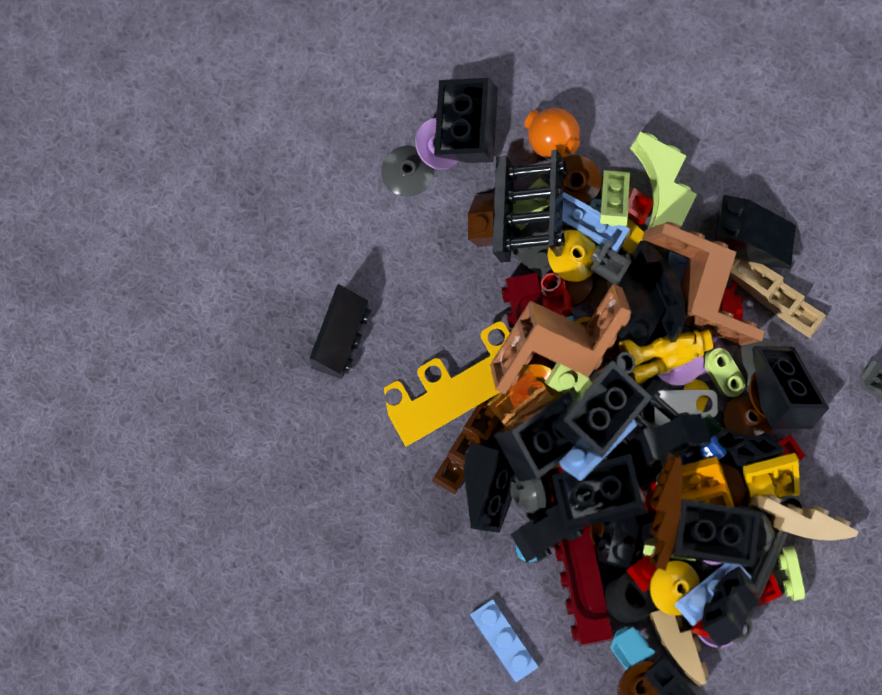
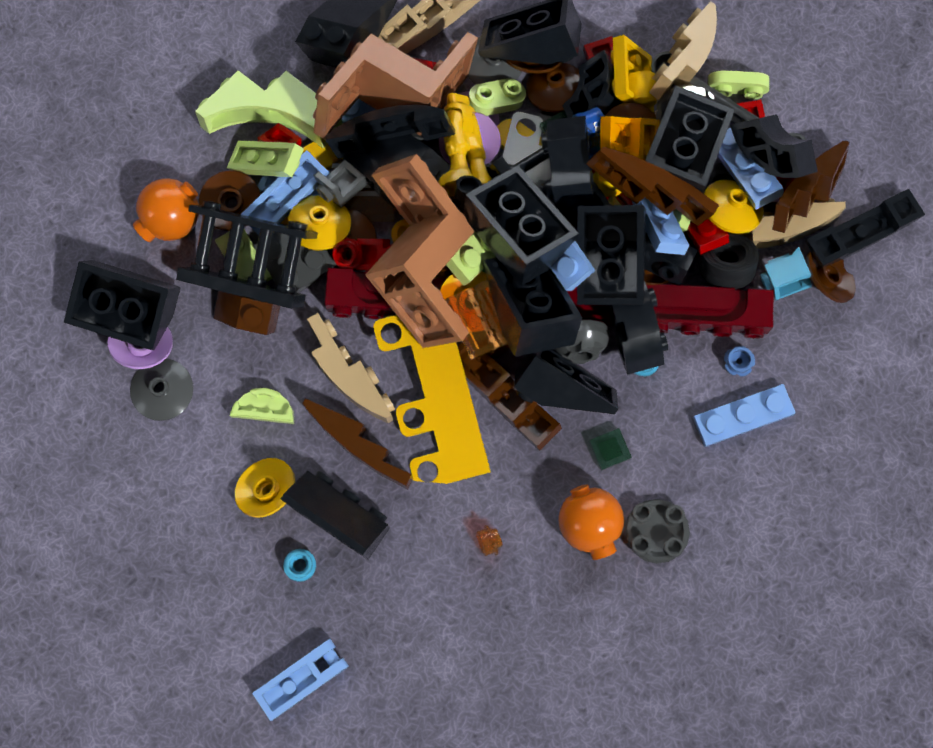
camera: 70 degrees left, 0 degrees up
none -> yellowish green plate [229,388,294,424]
none -> yellow dish [235,458,295,518]
none -> light blue plate [252,639,349,721]
none -> medium azure plate [283,549,316,582]
none -> reddish brown slope [303,398,413,490]
none -> tan slope [307,313,395,423]
none -> clear orange plate [476,525,503,556]
none -> orange brick [558,484,624,560]
none -> clear green tile [589,428,632,471]
none -> dark grey dish [625,499,690,564]
none -> light blue plate [631,198,689,255]
none -> medium blue plate [724,346,755,377]
none -> reddish brown slope [772,141,850,233]

